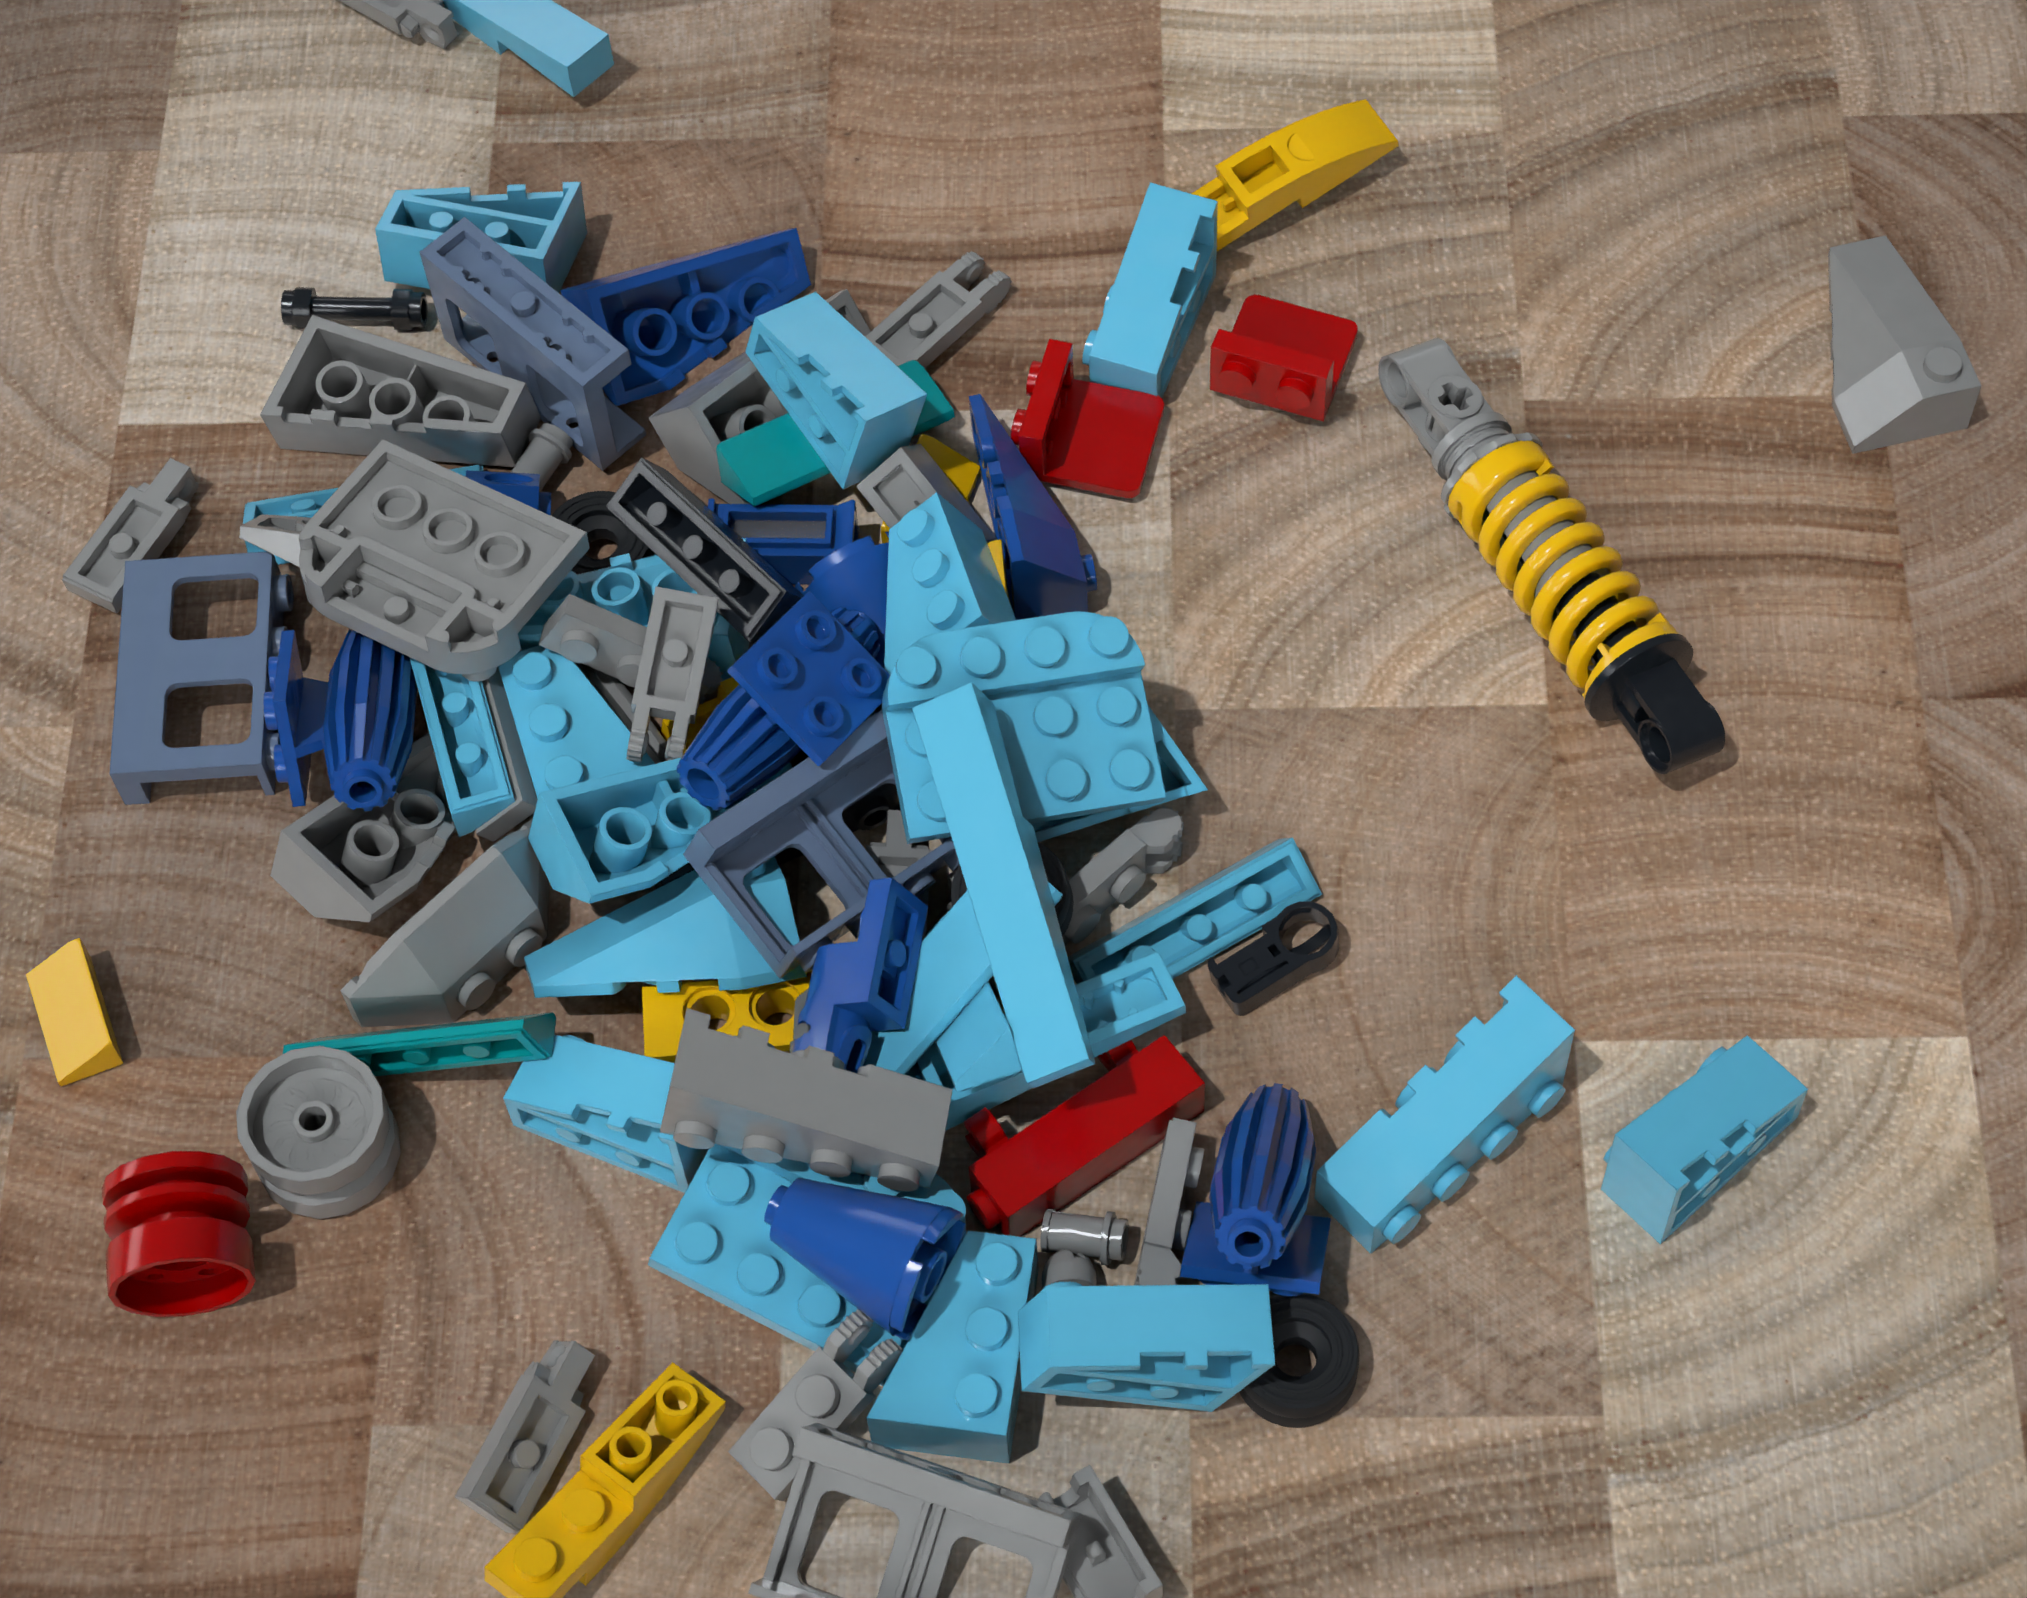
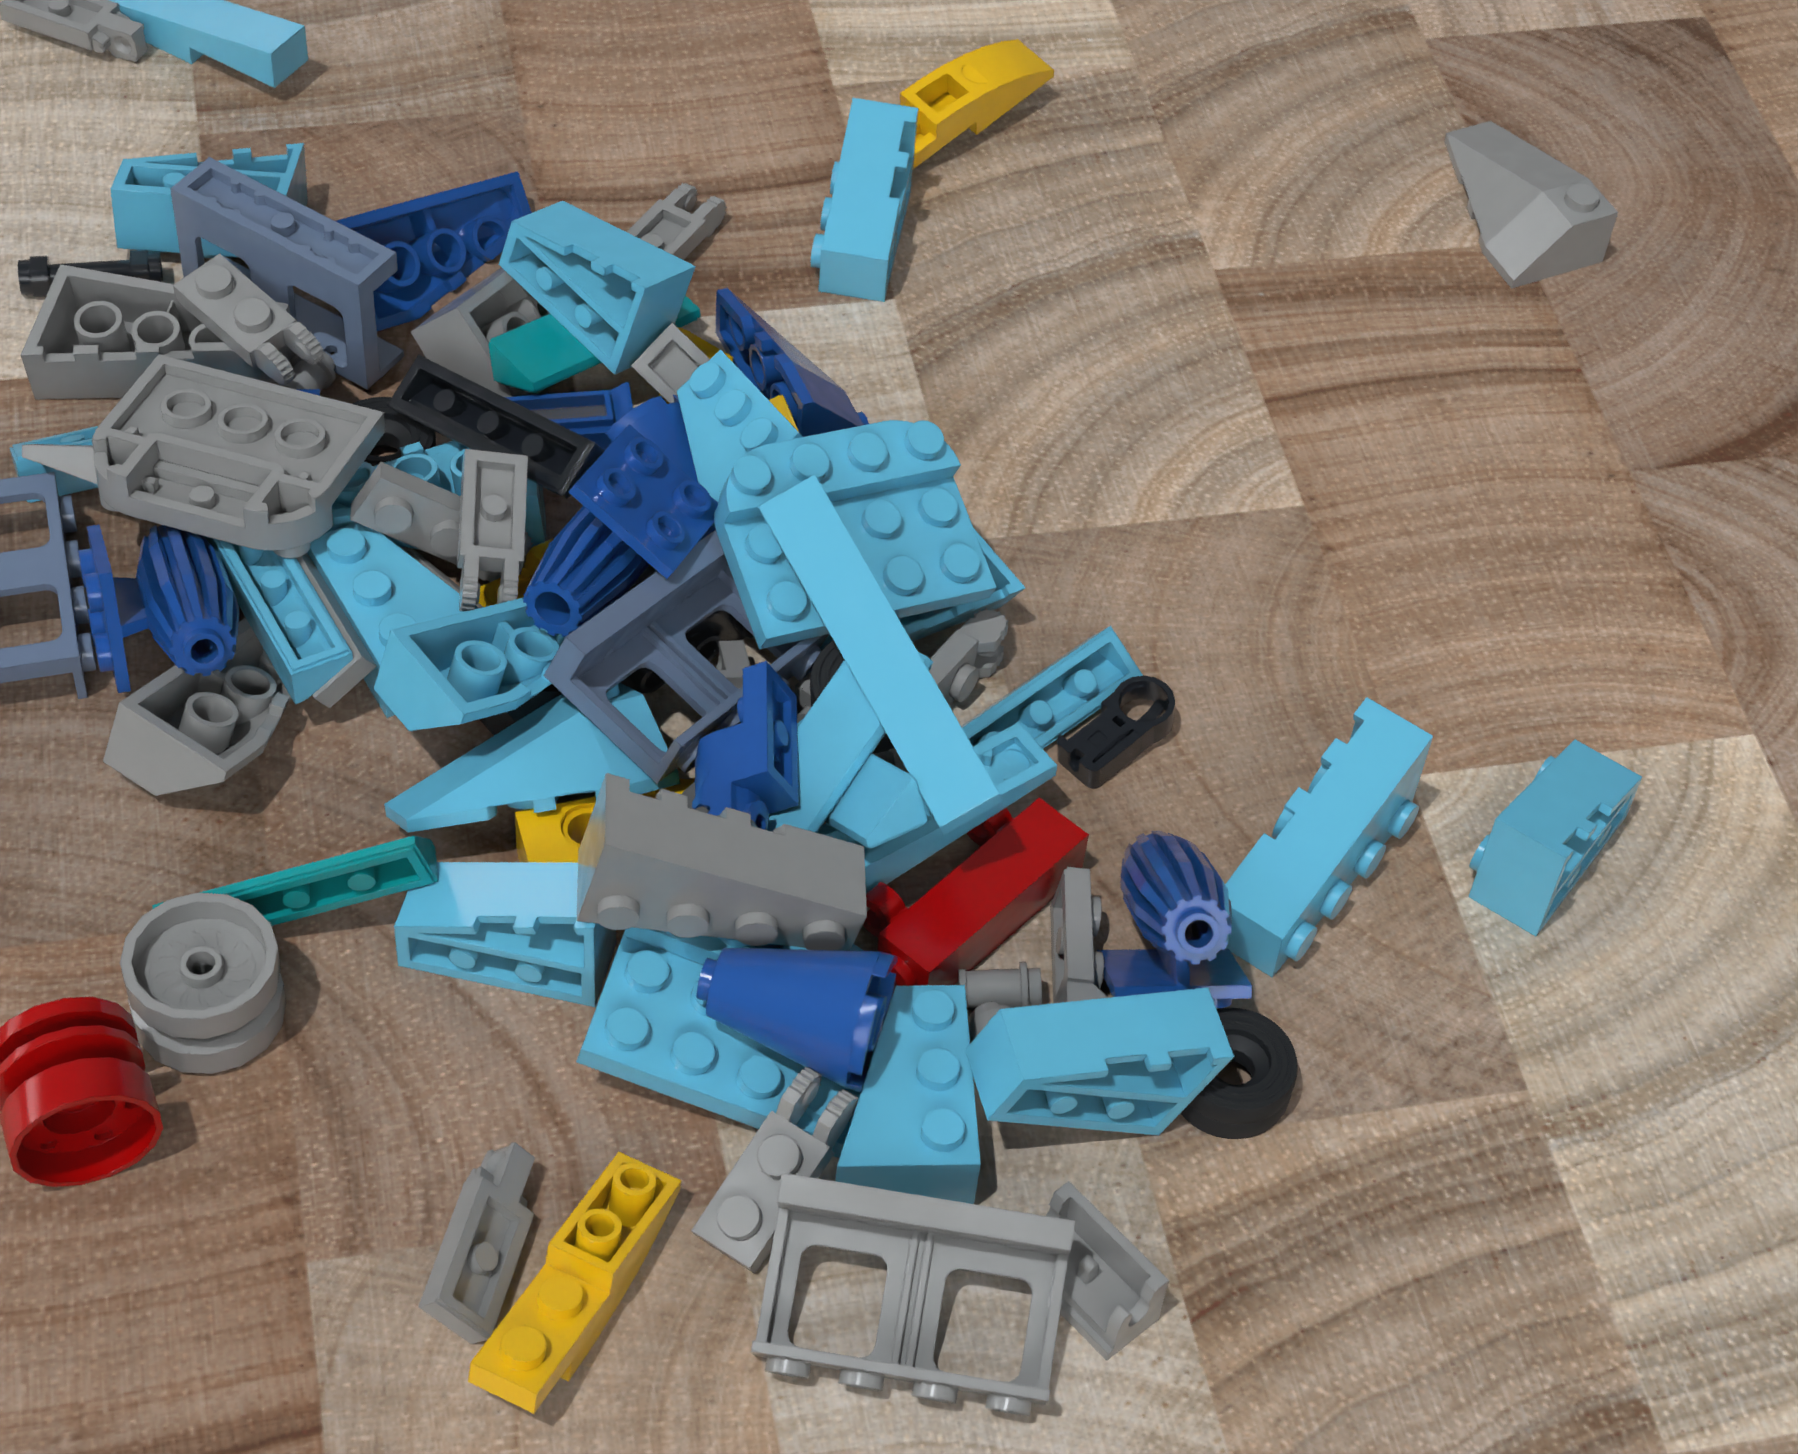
camera: 20 degrees left, 10 degrees down
light grey wedge [340,819,549,1027] -> none
red bracket [1011,339,1164,498] -> none
red bracket [1210,294,1358,422] -> none
piece [1378,338,1725,774] -> none
none -> light grey hinge [173,253,325,386]

